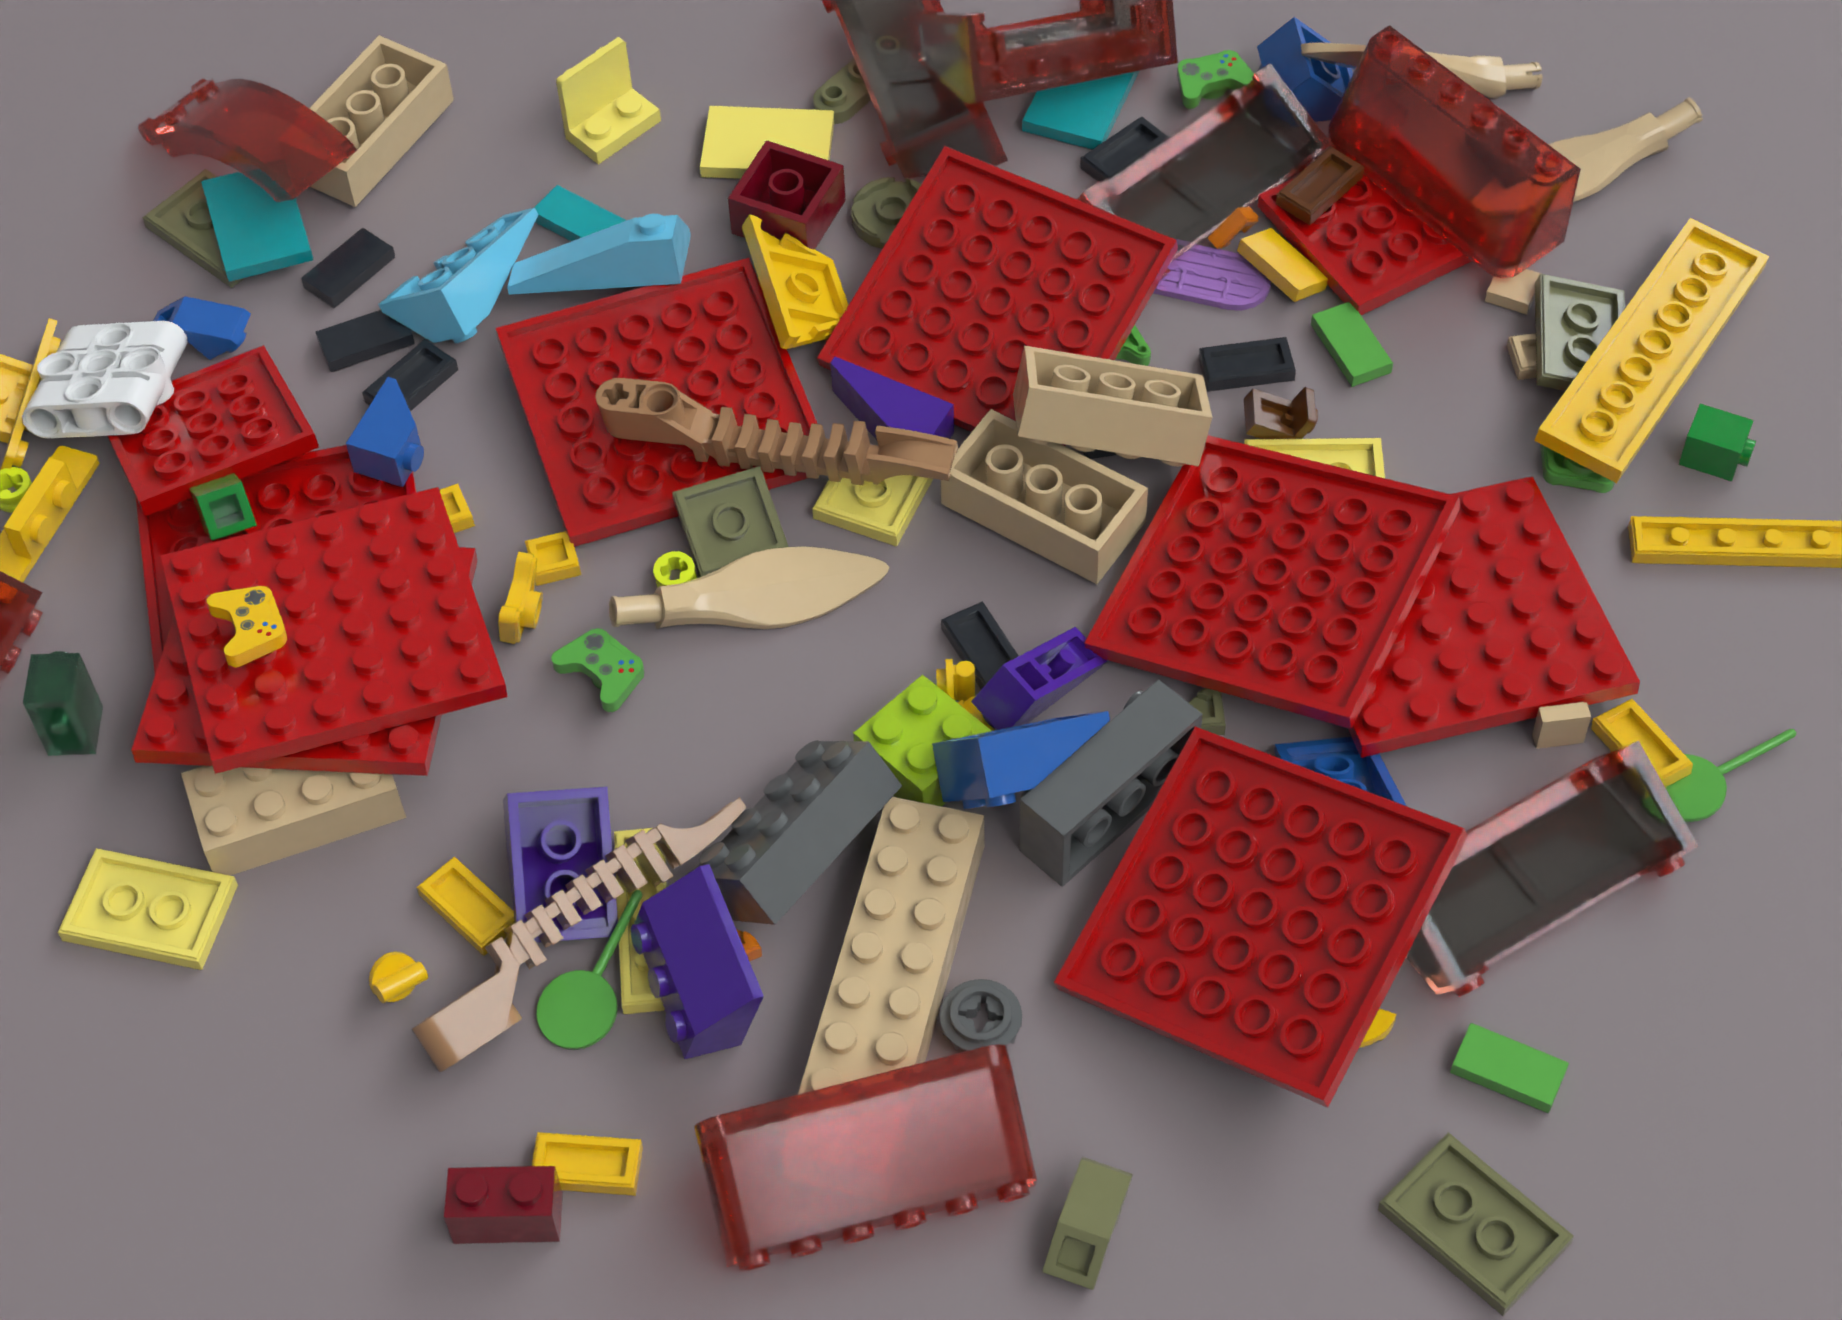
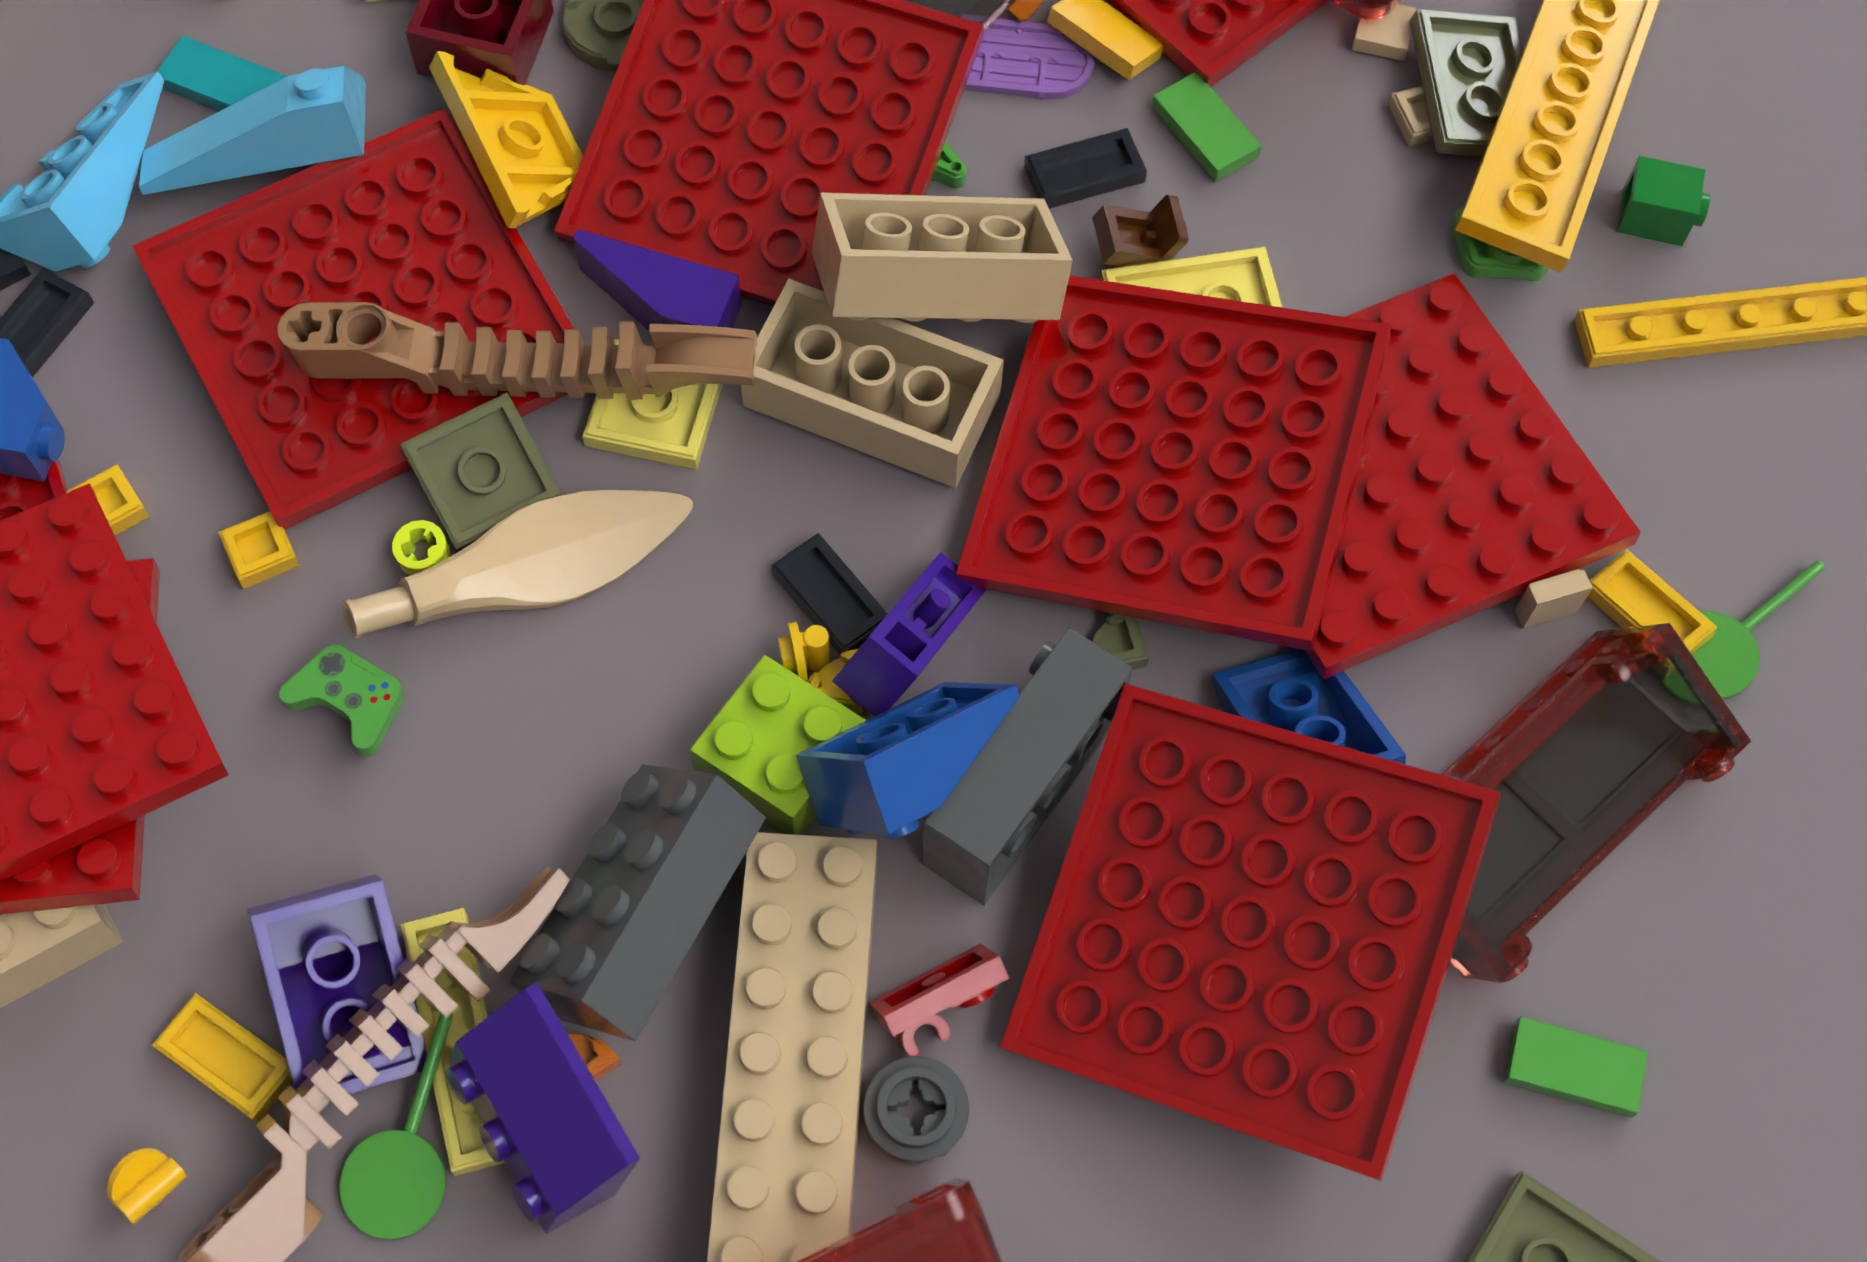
camera: 15 degrees left, 10 degrees up
yellow piece [498,551,543,644] -> none
none -> plate [868,943,1009,1057]

